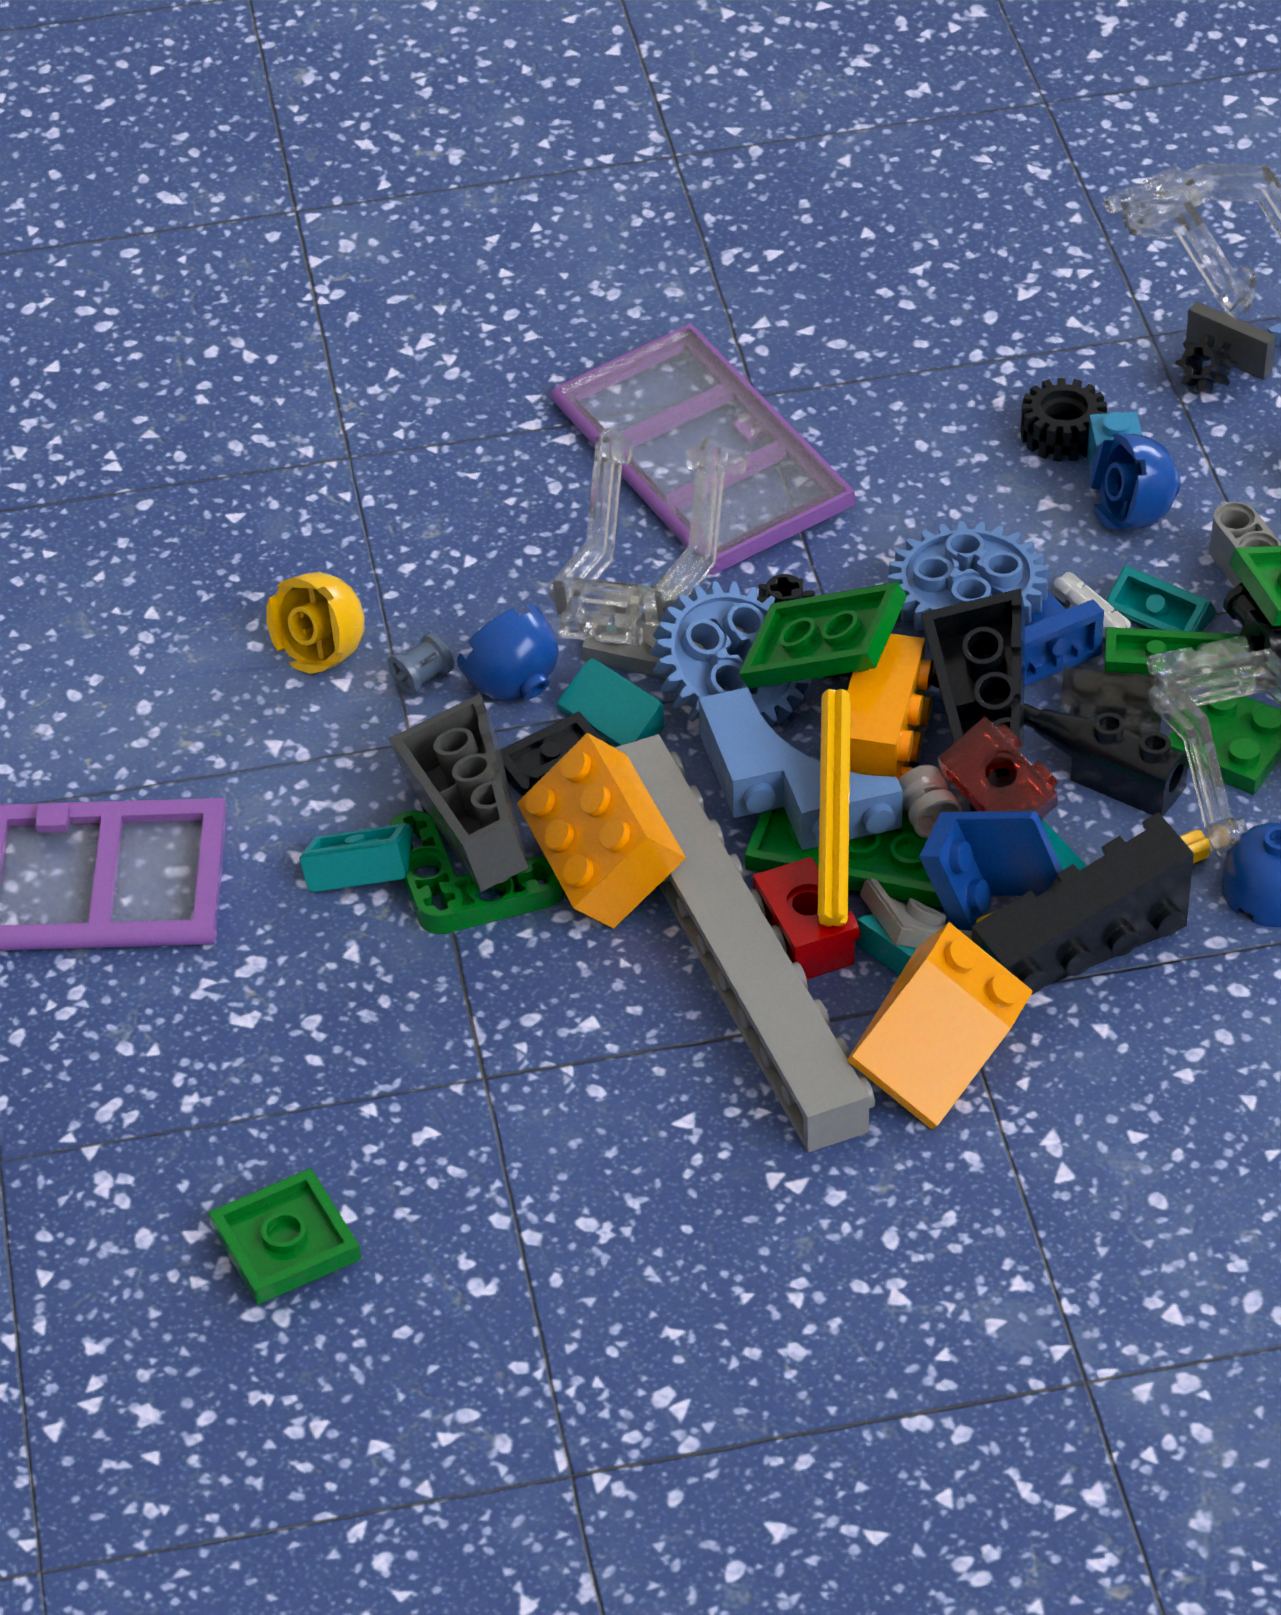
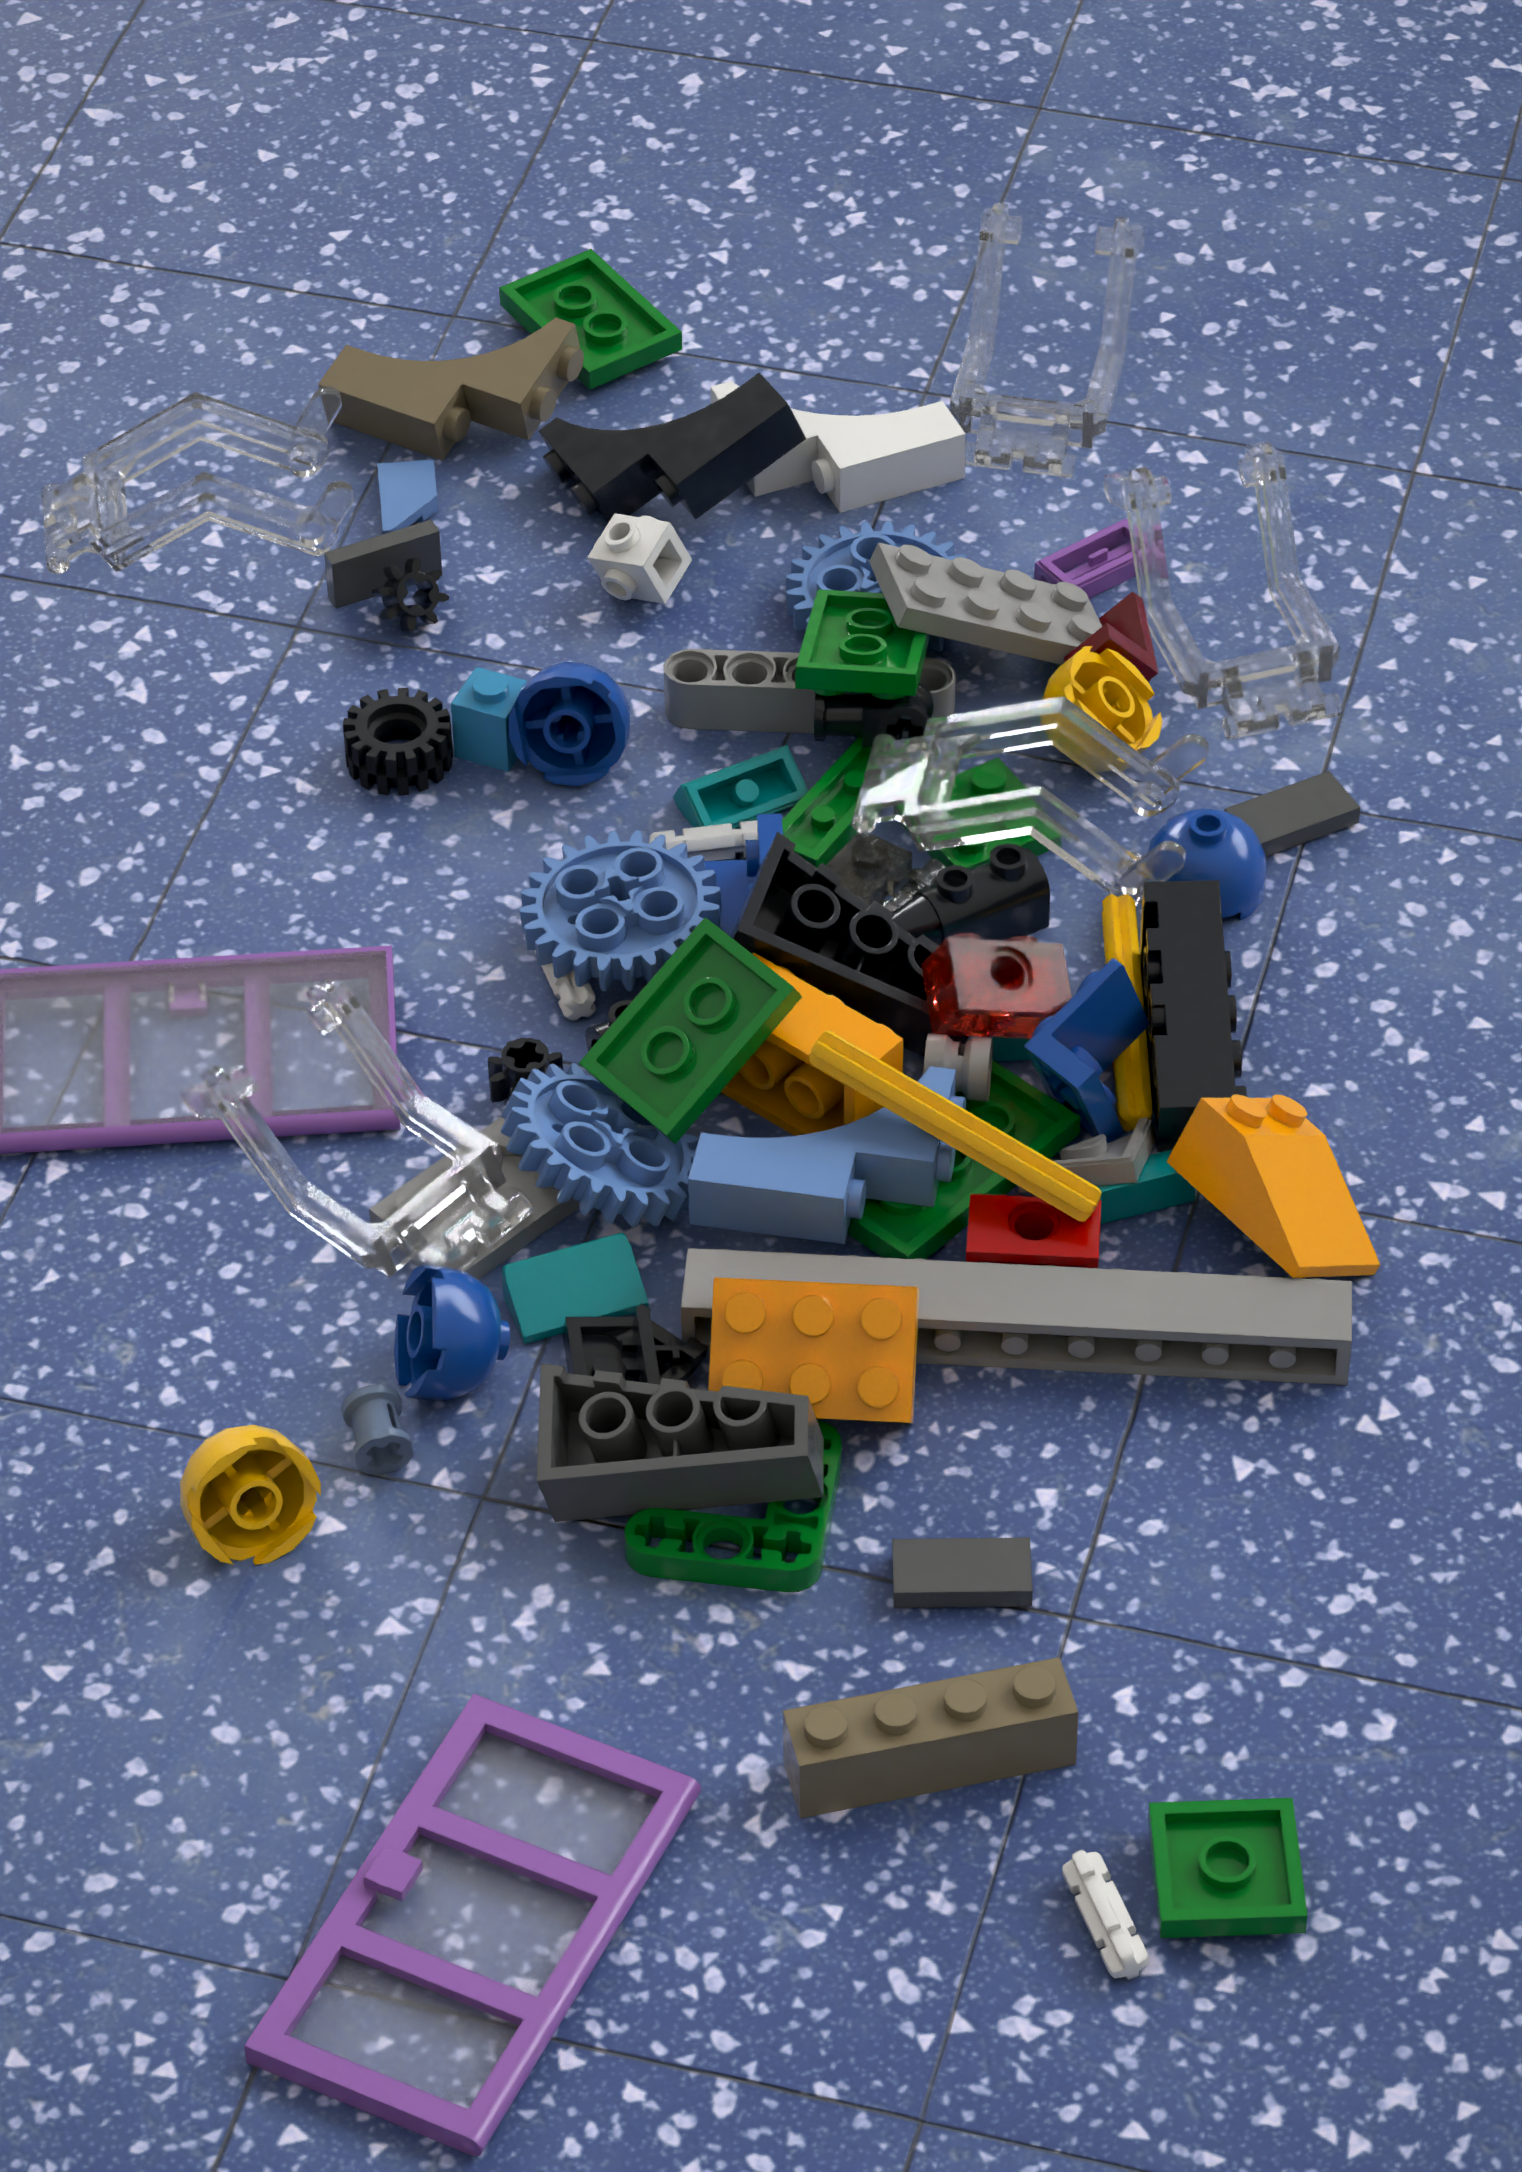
camera: 65 degrees left, 0 degrees up
teal slope [299,823,413,892] -> none
none -> dark tan brick [783,1657,1078,1818]
none -> dark grey tile [892,1537,1033,1608]
none -> white axle [1062,1850,1149,1980]

